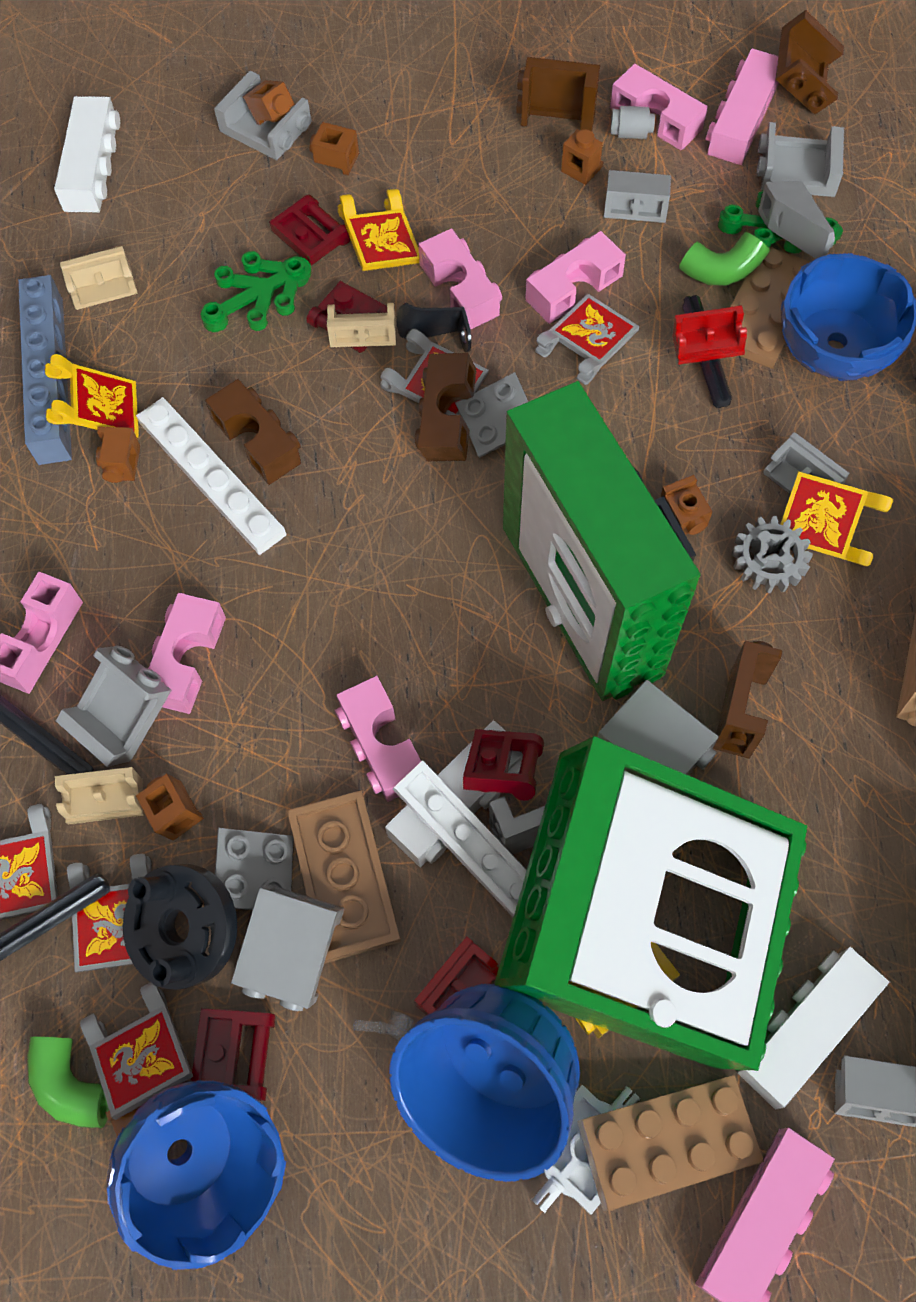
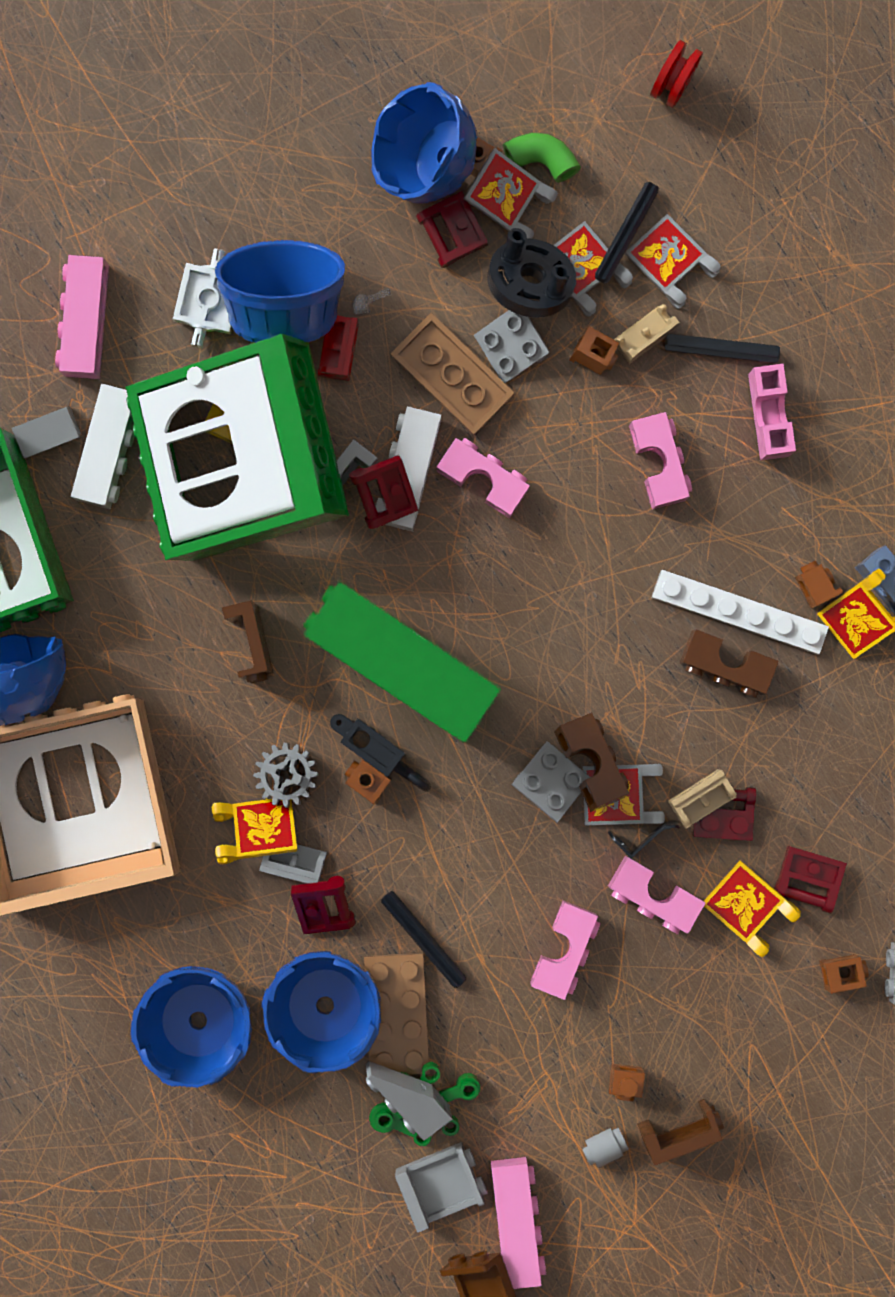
camera: 150 degrees right, 20 degrees up
light grey panel [56,645,172,767] -> none
green plant [201,251,312,332] -> none
light grey panel [231,885,345,1011] -> none
white plate [393,760,527,917] -> none
flag [535,294,639,385] -> none
medium nougat plate [577,1075,764,1212] -> none
light grey panel [598,680,718,775] -> none
light grey hinge [604,170,671,223] -> none
bright pink arch [610,64,708,151] -> none
red hinge [673,305,747,365] -> none
bright green cylinder [679,232,771,285] -> none
none -> dark red plate [291,876,356,934]

